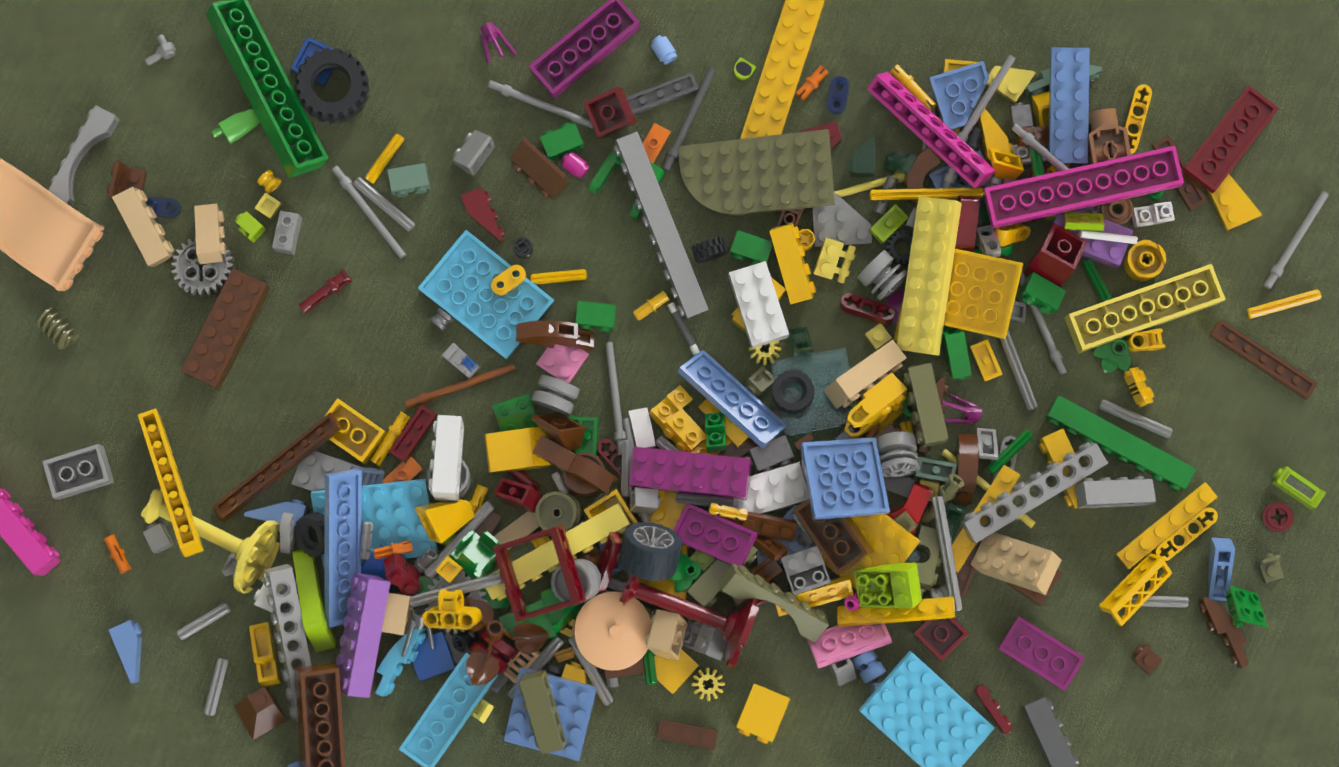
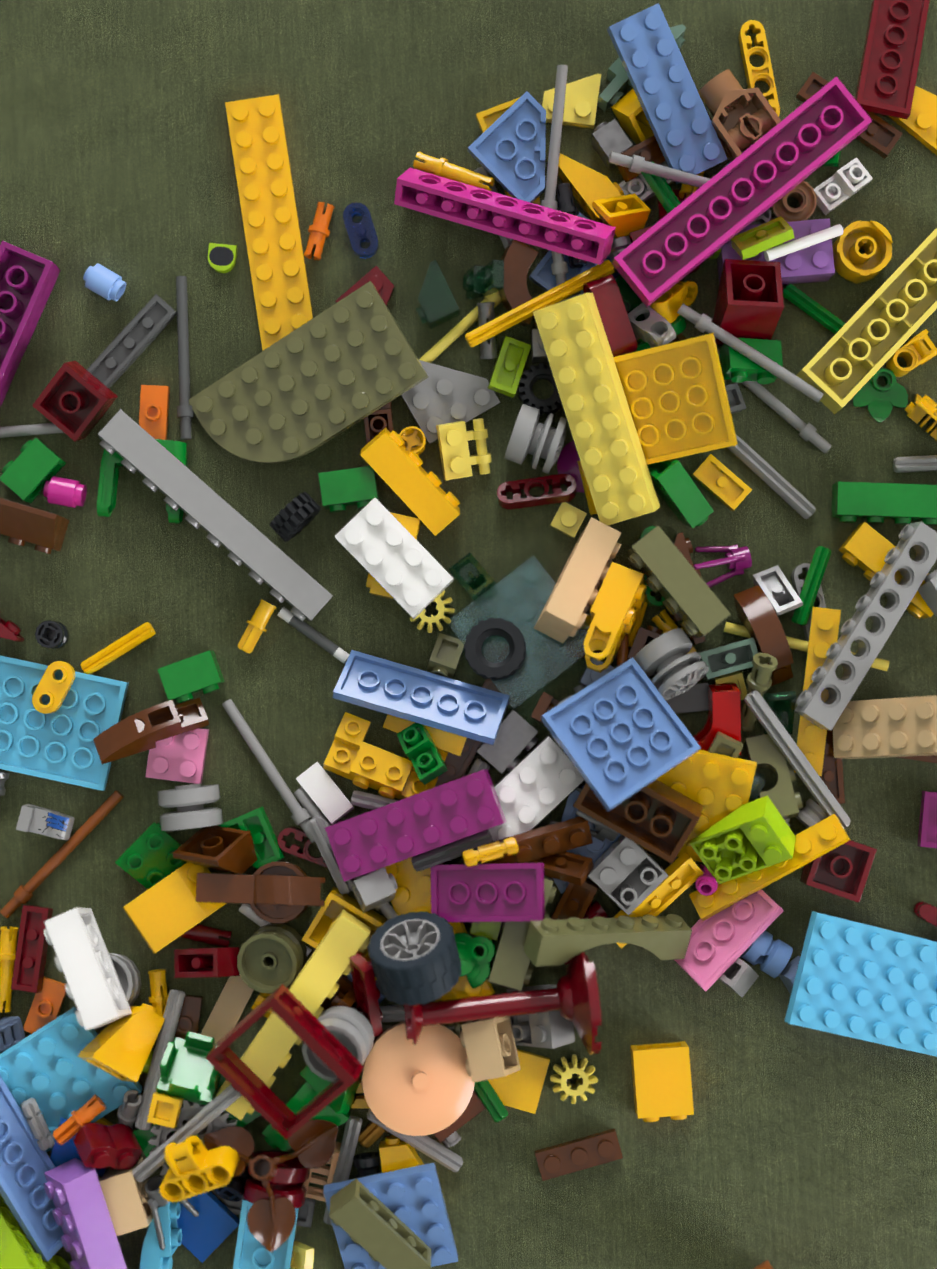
camera: 30 degrees left, 5 degrees up
none -> light grey bar [677,304,824,403]

